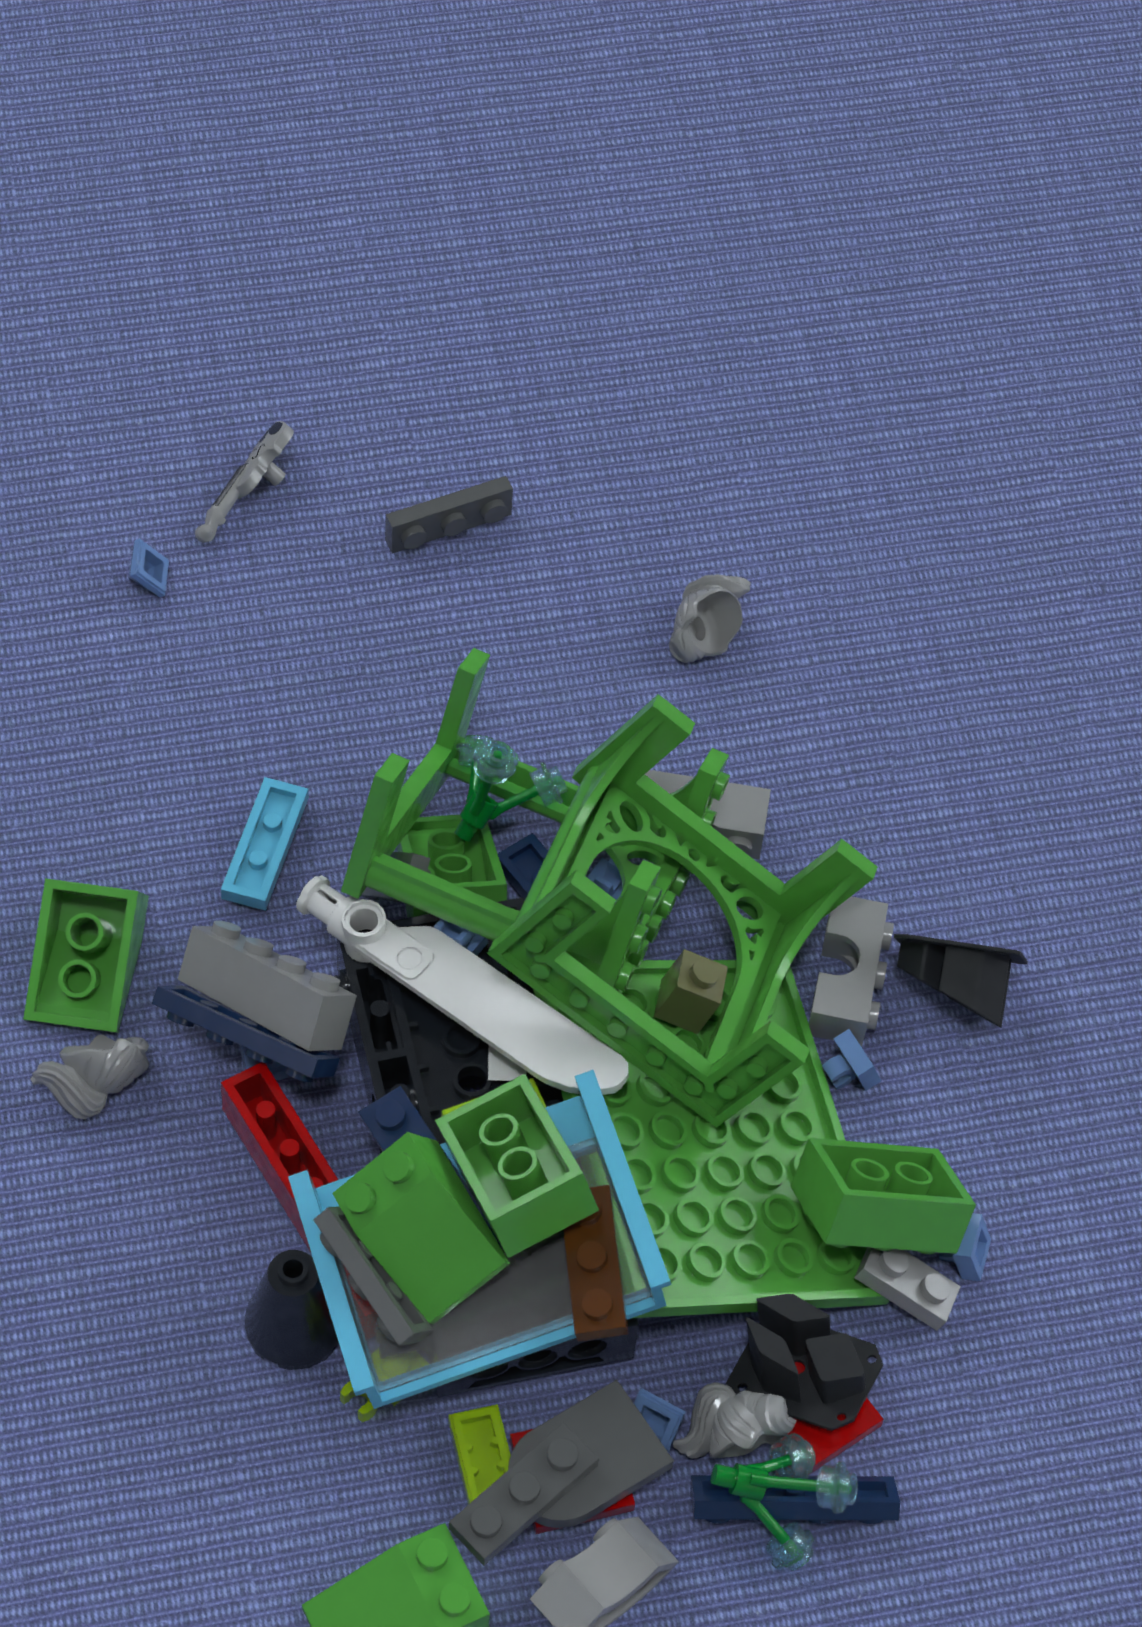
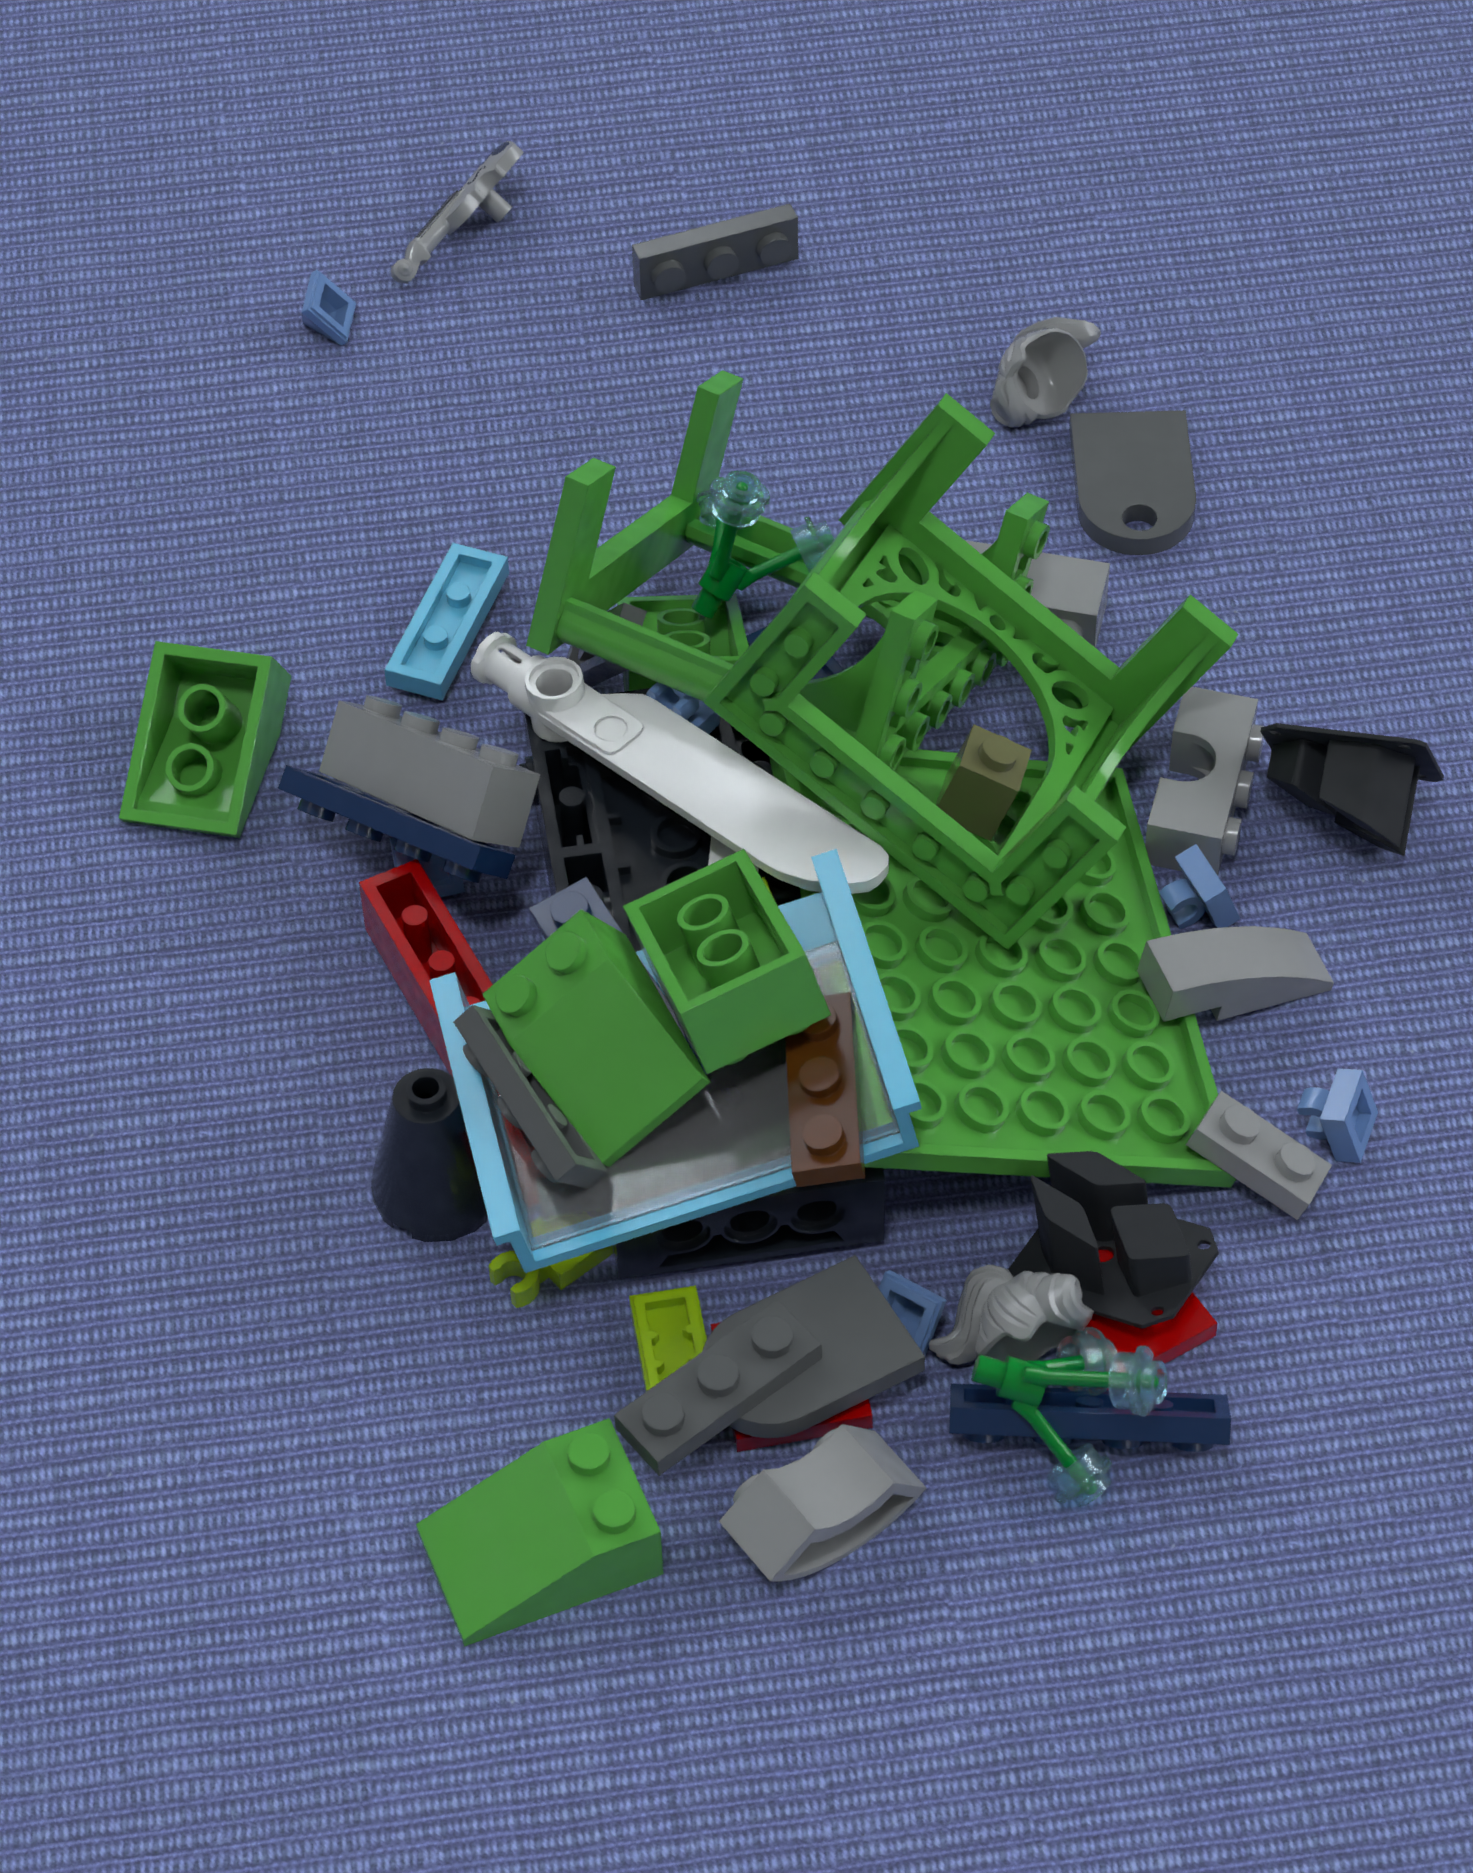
camera: 10 degrees right, 5 degrees down
light grey hair [30,1035,149,1119] -> none
bright green brick [790,1138,976,1254] -> none
none -> dark grey tile [1069,410,1196,555]
none -> light grey slope [1137,926,1334,1022]

